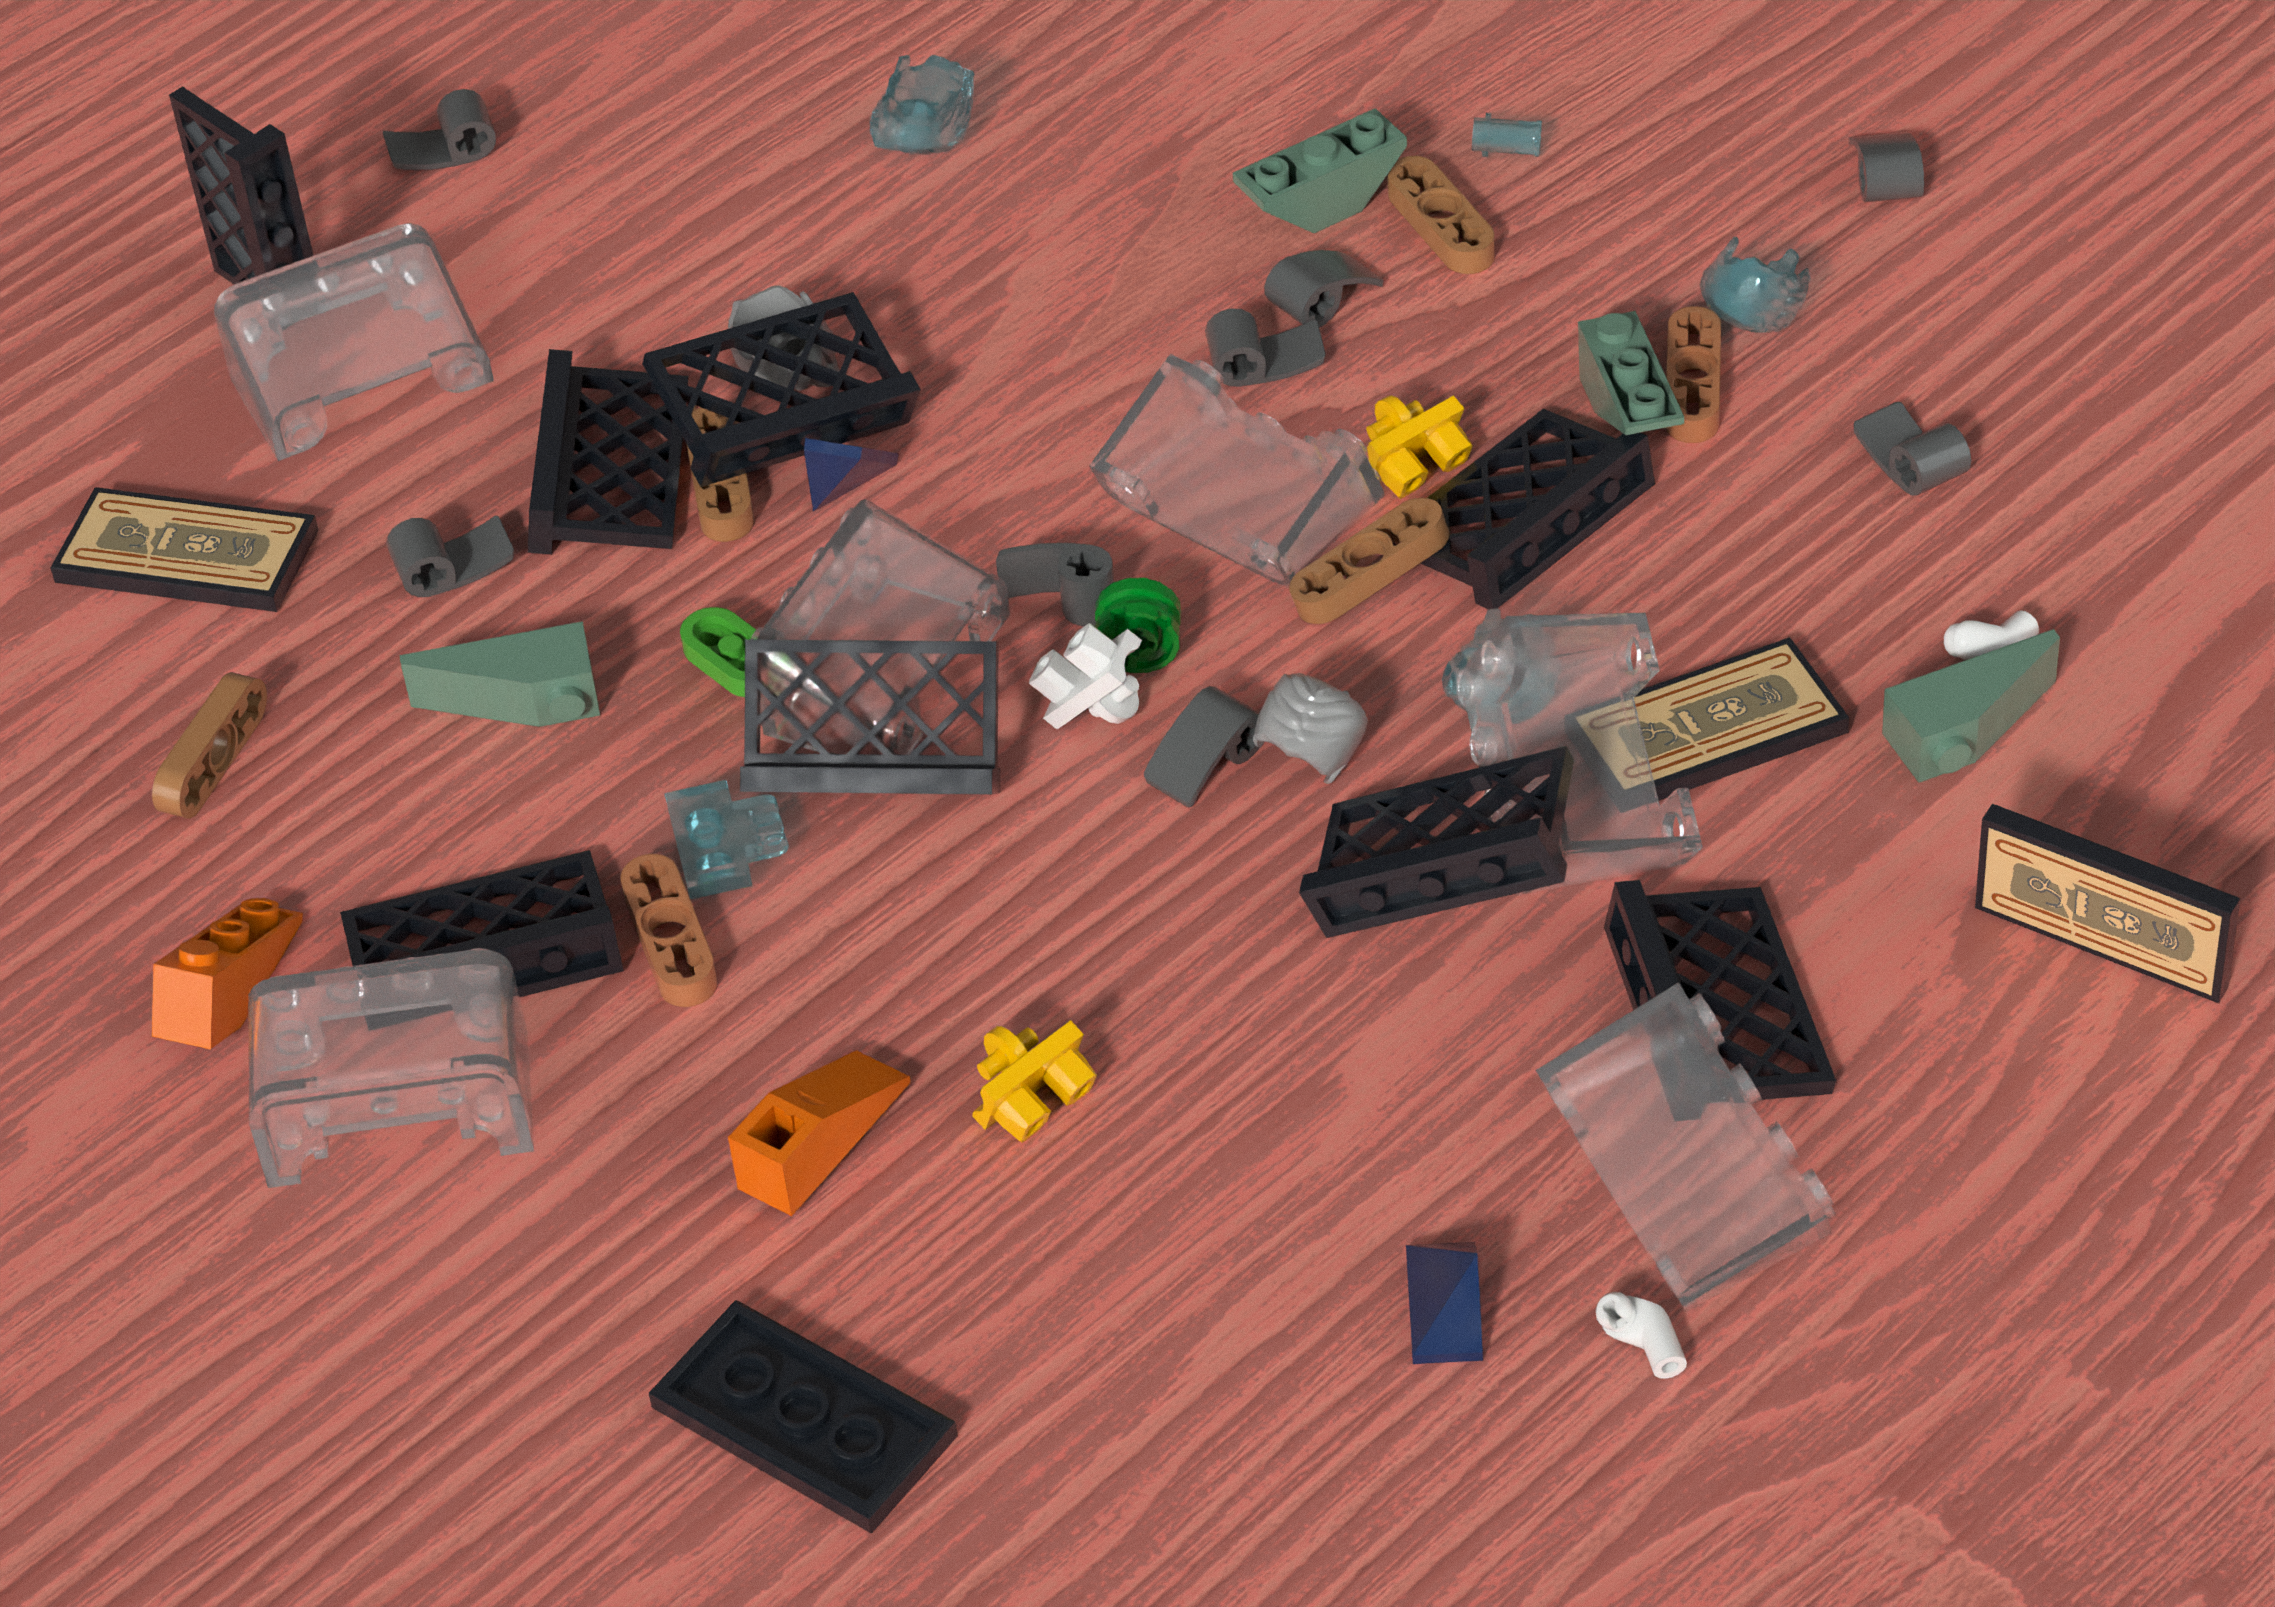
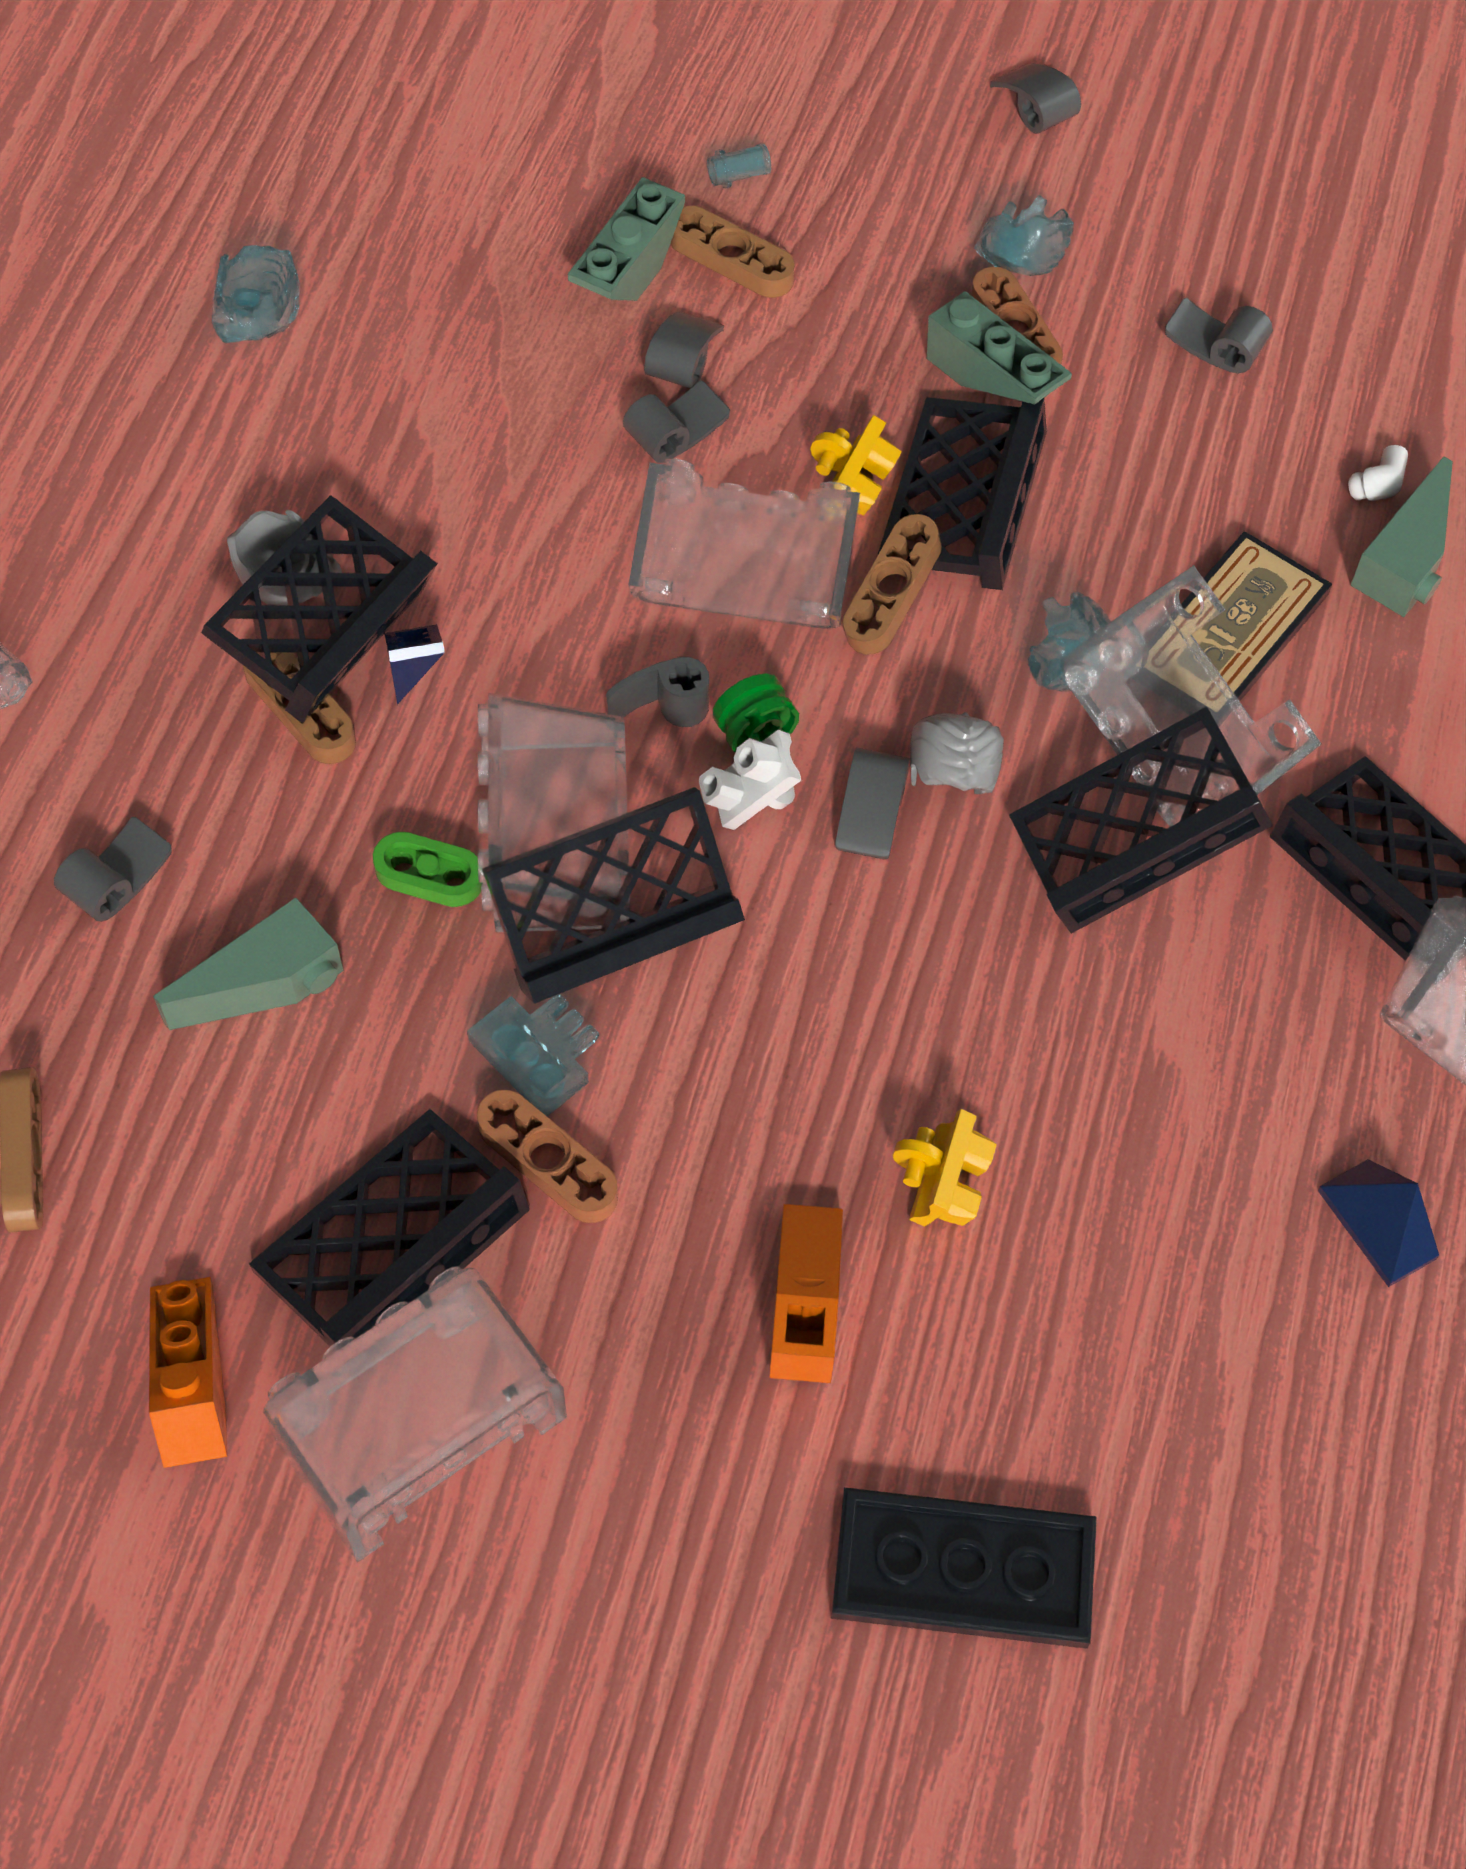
camera: 35 degrees left, 15 degrees up
black fence [528,349,688,555] -> none

